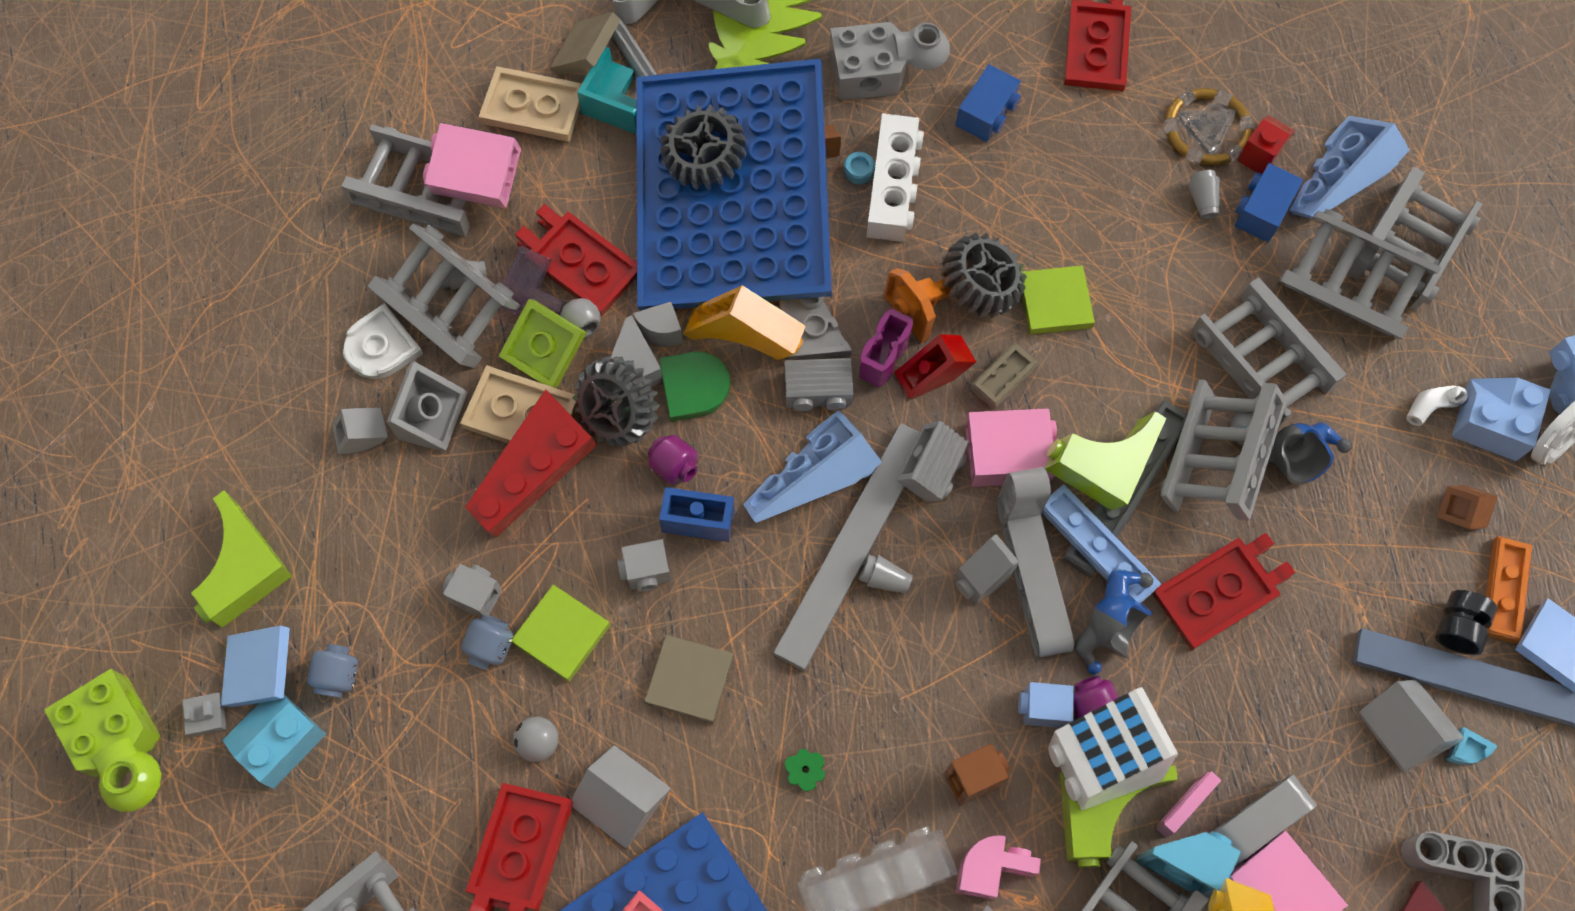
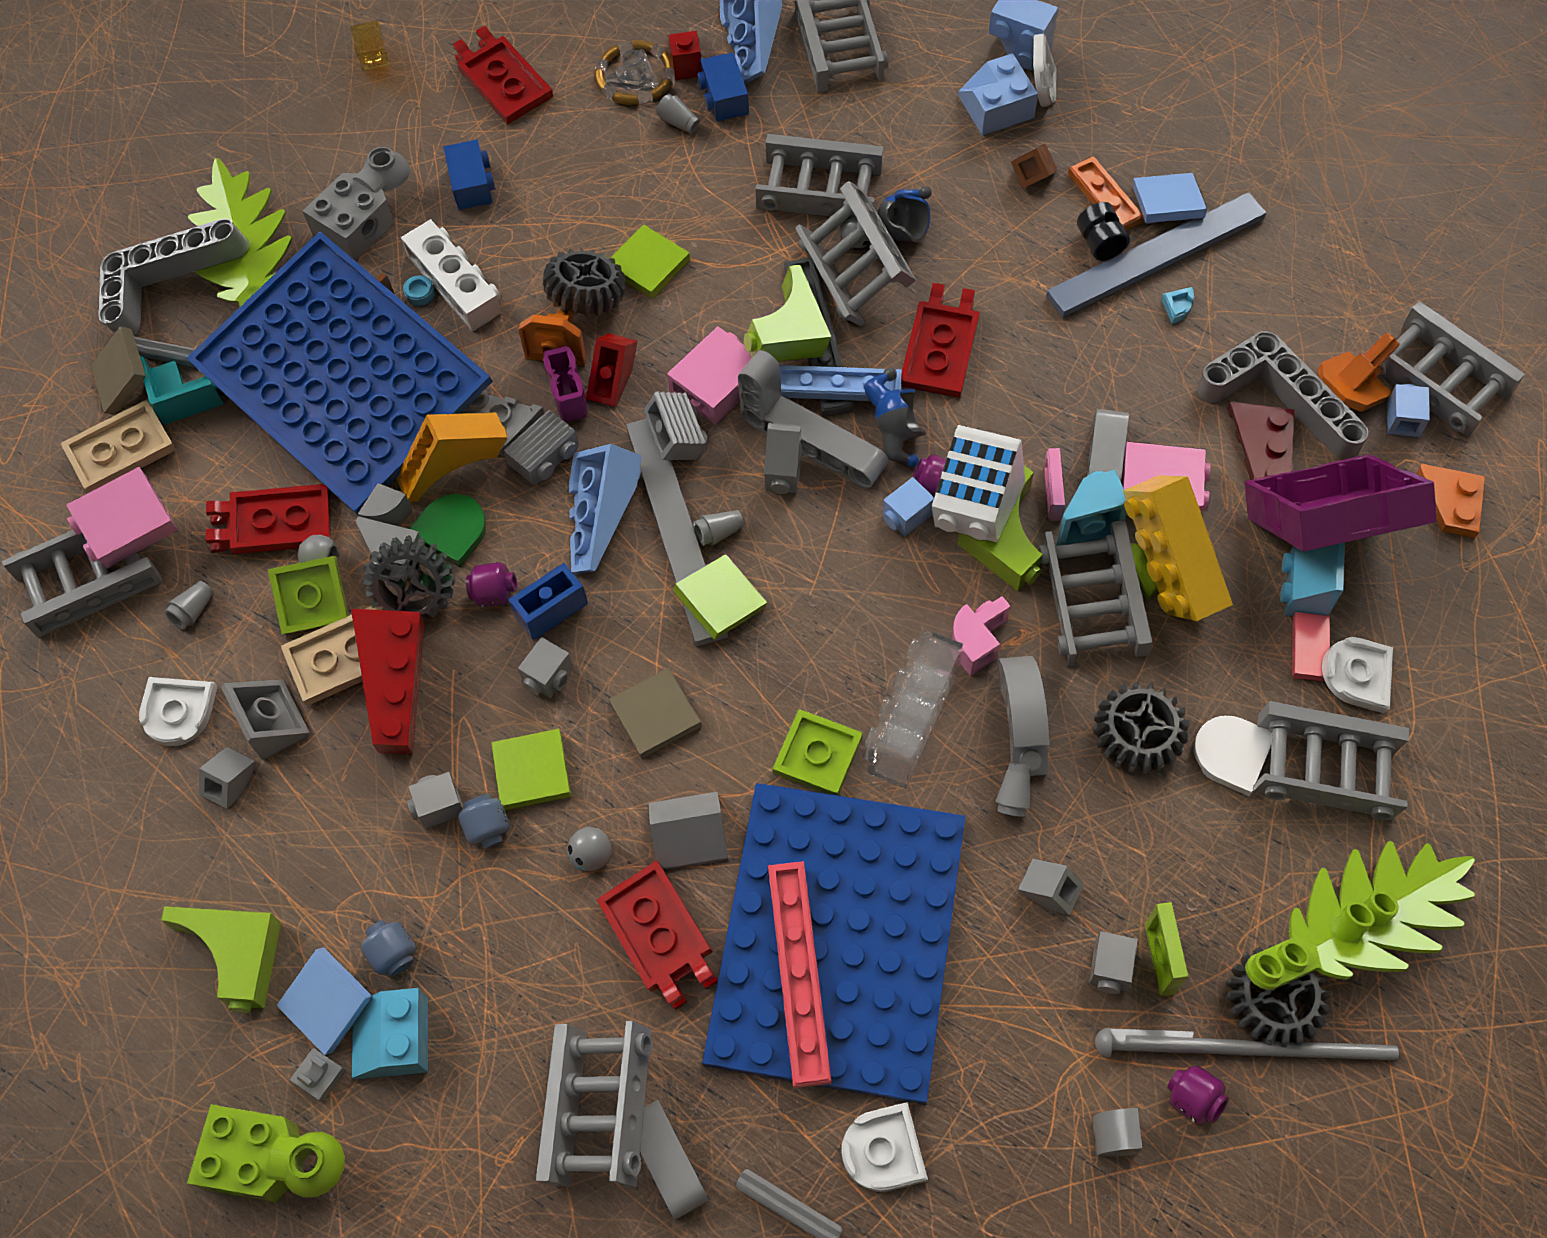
camera: 40 degrees left, 5 degrees down
light grey fence [368,223,521,368] -> none
tile [501,245,567,316] -> none
dark grey gear [660,104,747,190] -> none
green plant [785,749,825,792] -> none
dark orange brick [944,743,1010,807] -> none
dark tan plate [970,343,1039,410] -> none
light grey fence [1277,209,1442,339] -> none
light grey slope [1358,680,1464,774] -> none
white arm [1406,385,1468,426] -> none
none -> lime tile [673,554,767,640]
none -> lime tile [772,709,863,796]

